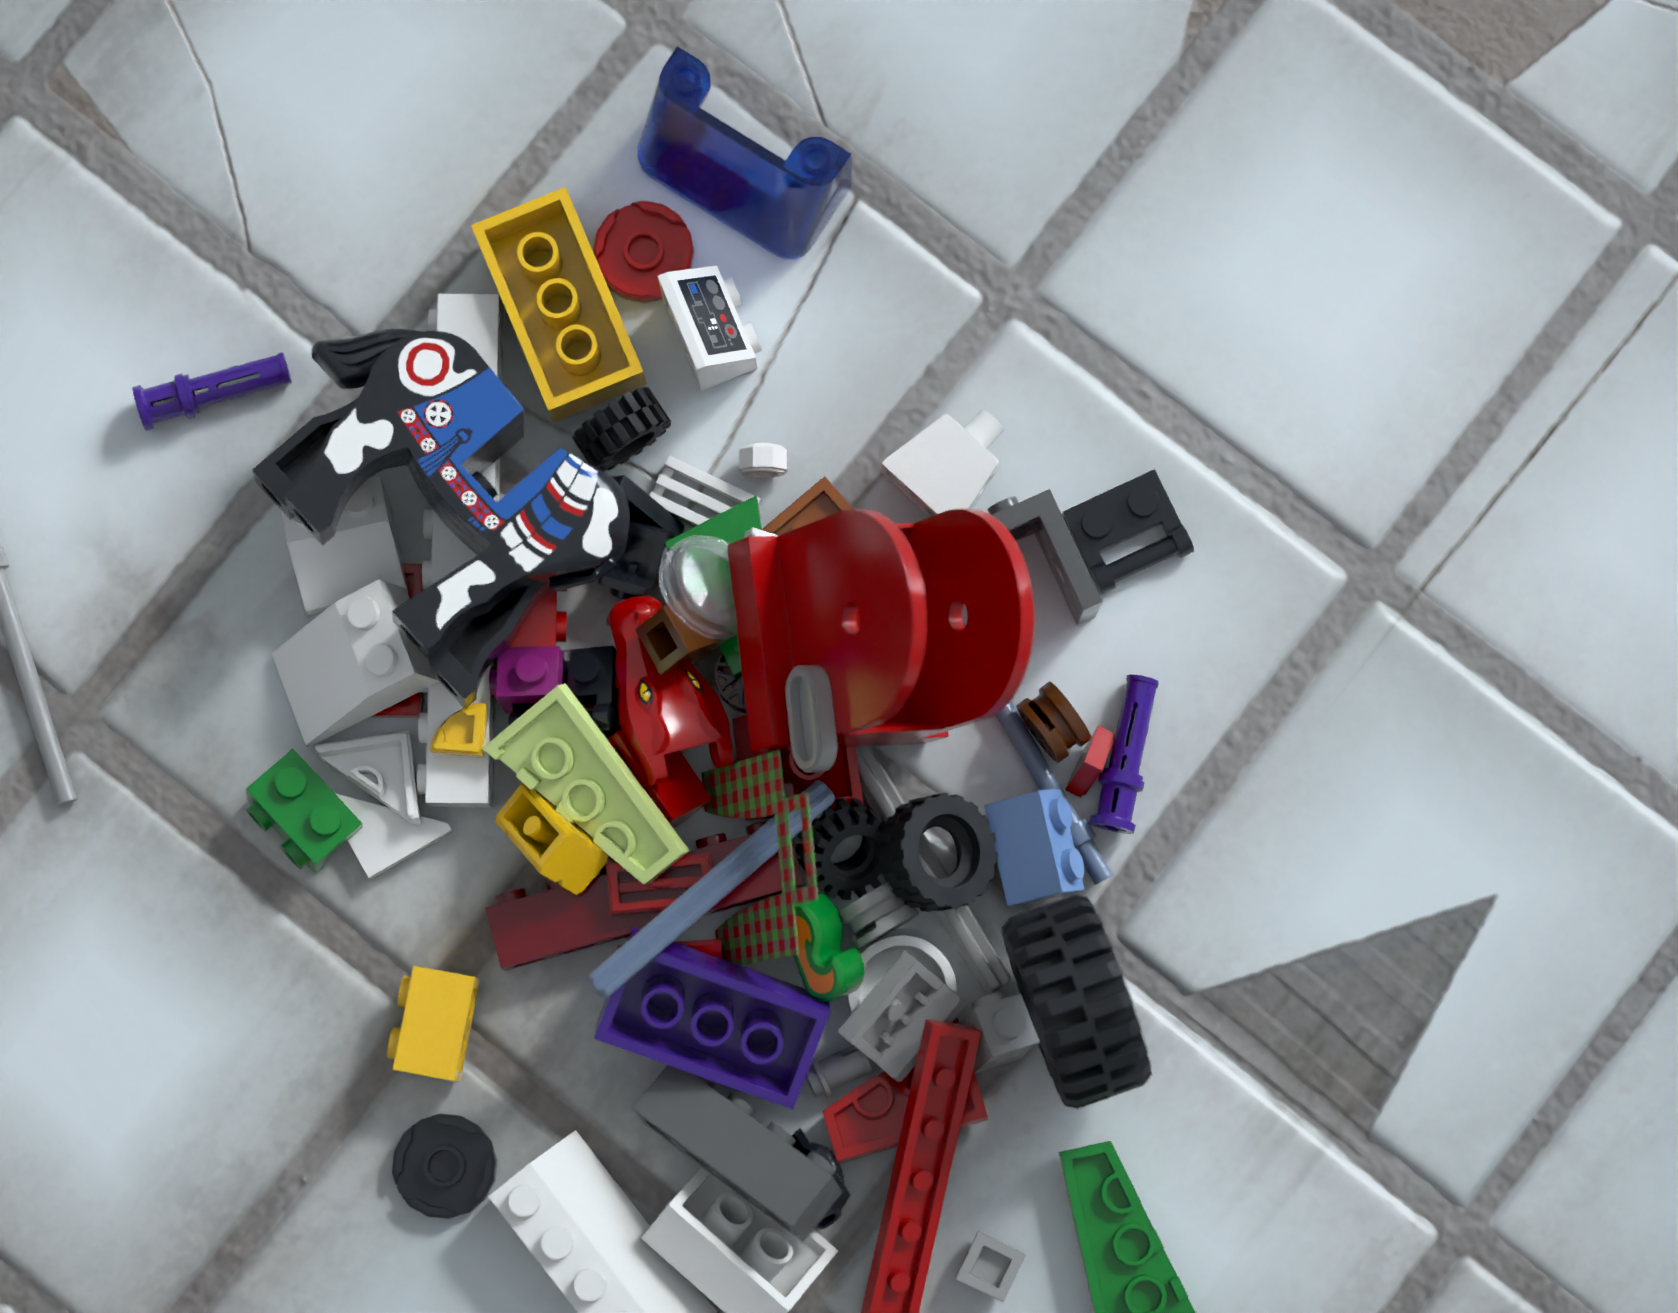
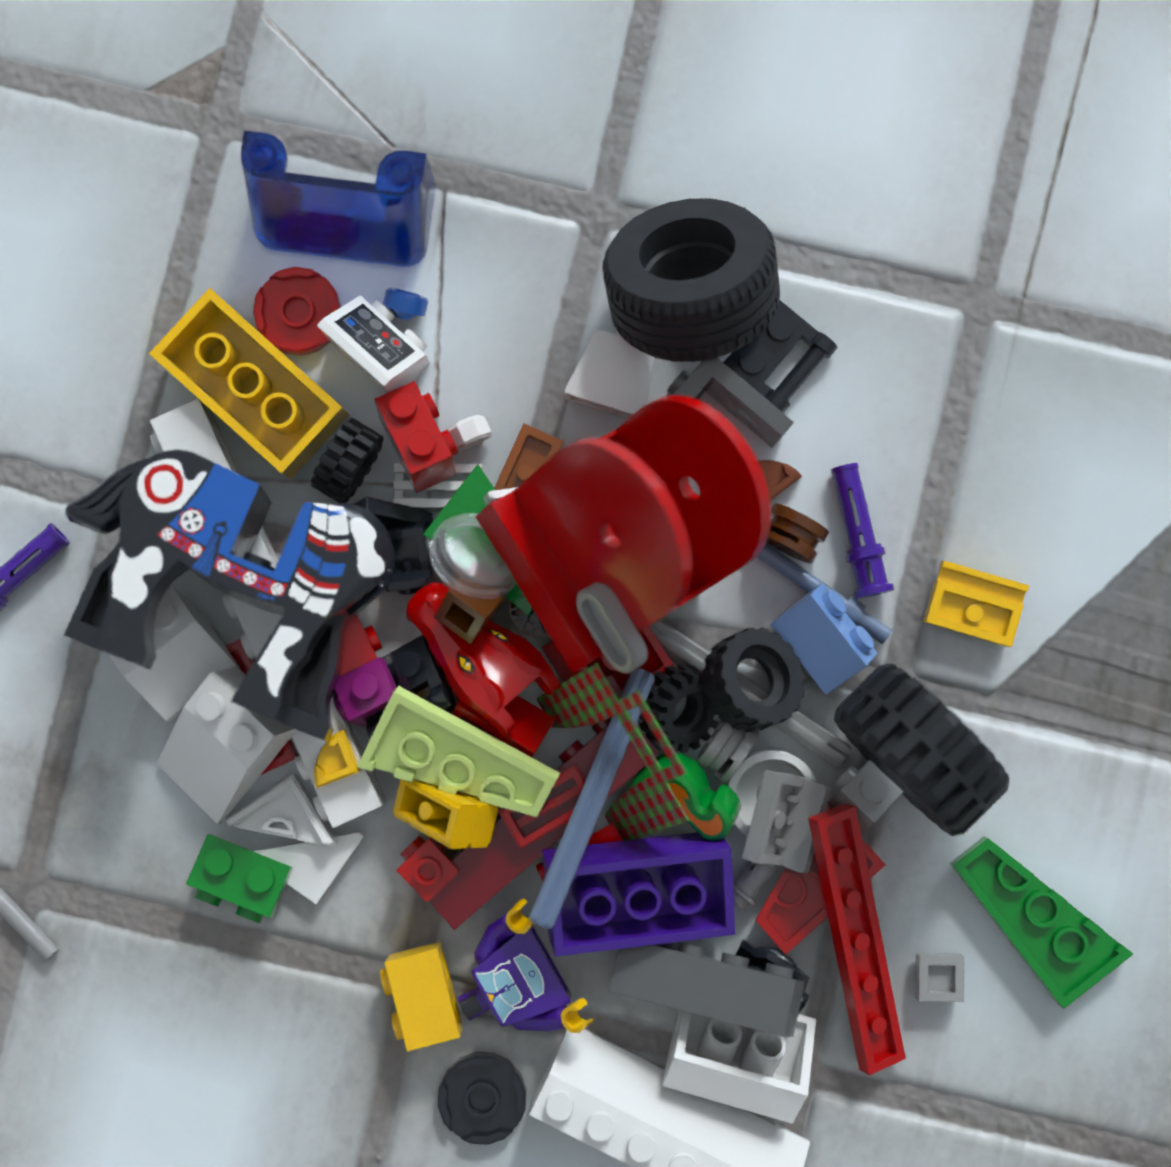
camera: 25 degrees left, 5 degrees up
tile [1065,725,1114,798] -> none
none -> red brick [374,381,458,493]
none -> blue tile [383,288,429,320]
none -> red bracket [396,835,459,901]
none -> dark purple torso [458,899,594,1033]
none -> black tyre [602,198,780,362]
none -> copper tile [758,460,802,501]
none -> yellow plate [923,560,1029,647]

